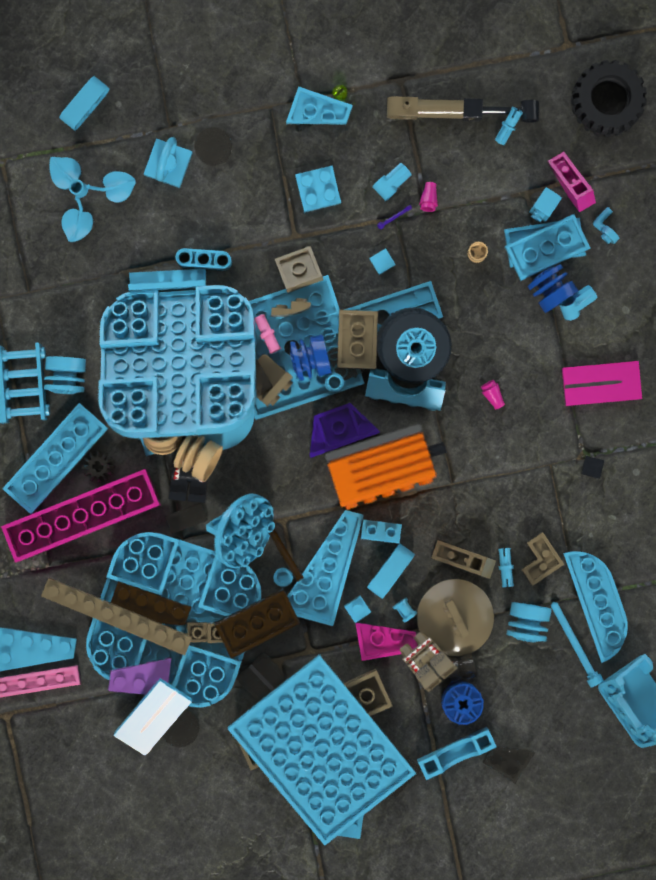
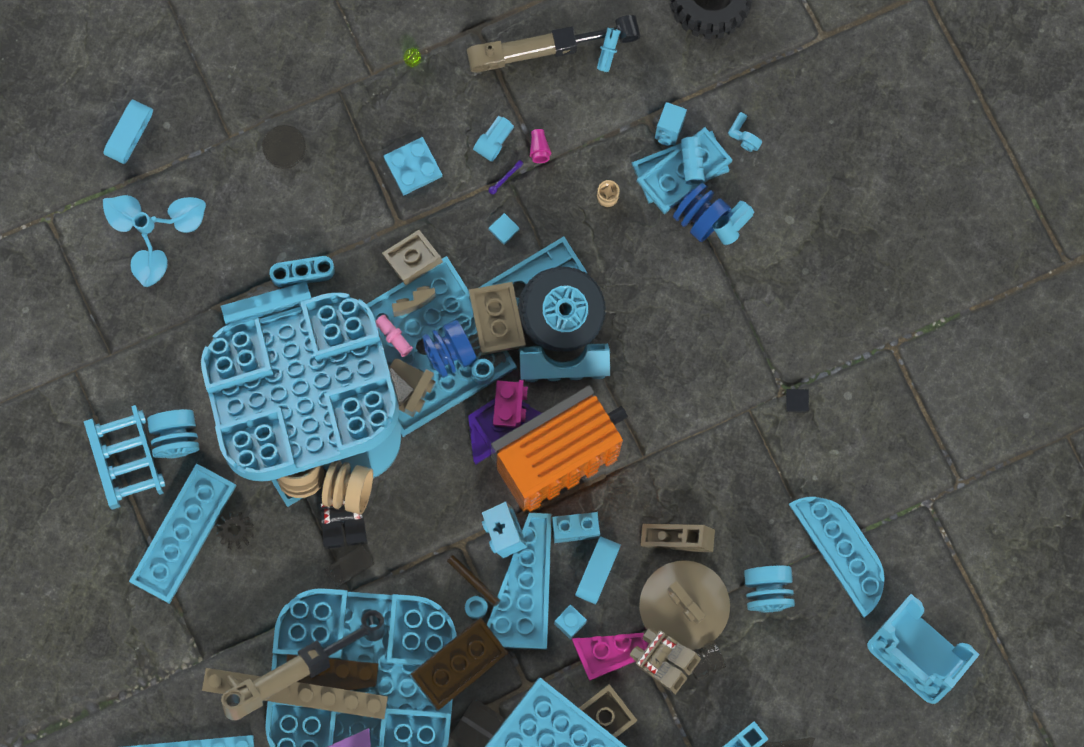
camera: 15 degrees left, 10 degrees down
dark pink brick [1,469,161,563] -> none
medium azure tile [144,137,193,188] -> none
dark tan slope [186,622,223,643] -> none
medium azure bracket [206,493,275,568] -> none
medium azure wing [286,87,353,125] -> none
medium azure bush [393,597,417,623] -> none
blue wheel [441,681,483,725] -> none
dark pink cone [481,380,505,410] -> none
medium azure pin [498,548,514,587] -> none
dark tan plate [521,532,564,586] -> none
dark pink slope [548,152,596,212] -> none
medium azure piece [551,602,604,688] -> none
dark pink tile [562,361,642,406] -> none
none -> dark tan piece [221,610,385,720]
none -> medium azure brick [482,502,527,558]
none -> dark pink bracket [493,380,528,428]
none -> medium azure axle [681,137,705,185]

